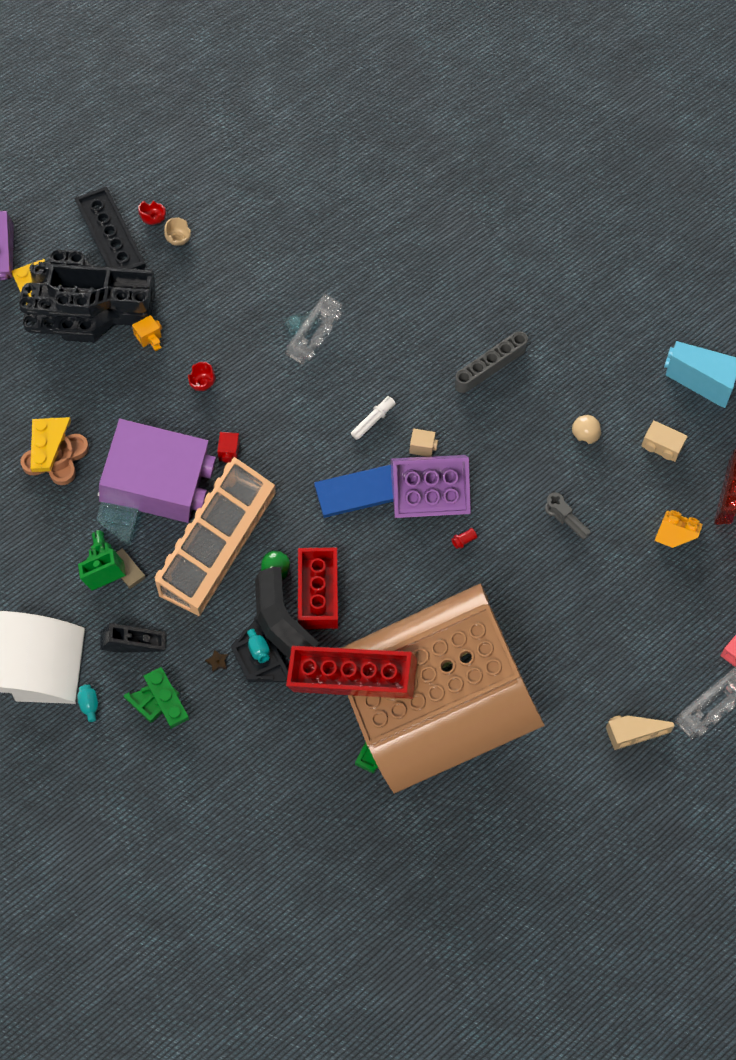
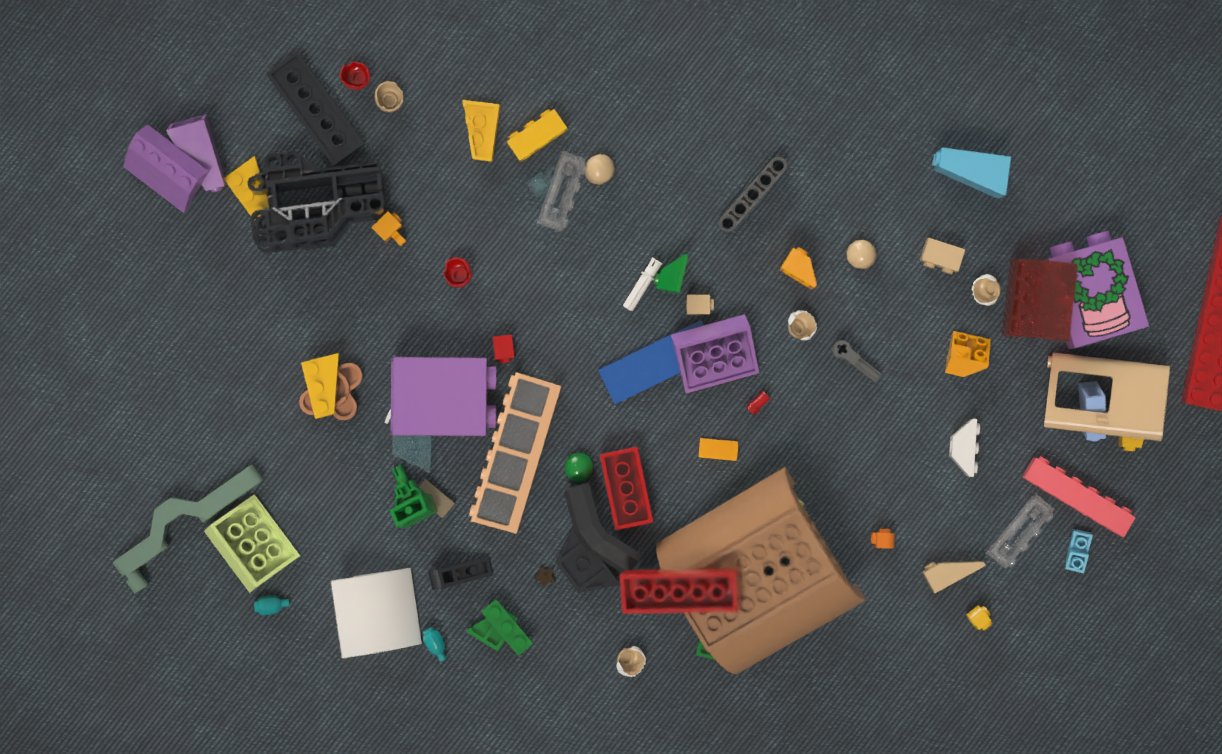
camera: 10 degrees left, 25 degrees up
teal plant [247,629,270,663] -> none
none -> yellow wing [462,100,501,162]
none -> yellow brick [507,109,567,163]
none -> tan hair [584,154,615,185]
none -> tan hair [617,646,646,677]
none -> green slope [654,254,689,295]
none -> light orange slope [698,438,738,461]
none -> light orange slope [779,247,816,290]
none -> tan hair [788,310,817,341]
none -> orange plate [871,529,895,549]
none -> white slope [949,419,980,477]
none -> yellow plate [966,605,993,631]
none -> tan hair [972,274,1001,306]

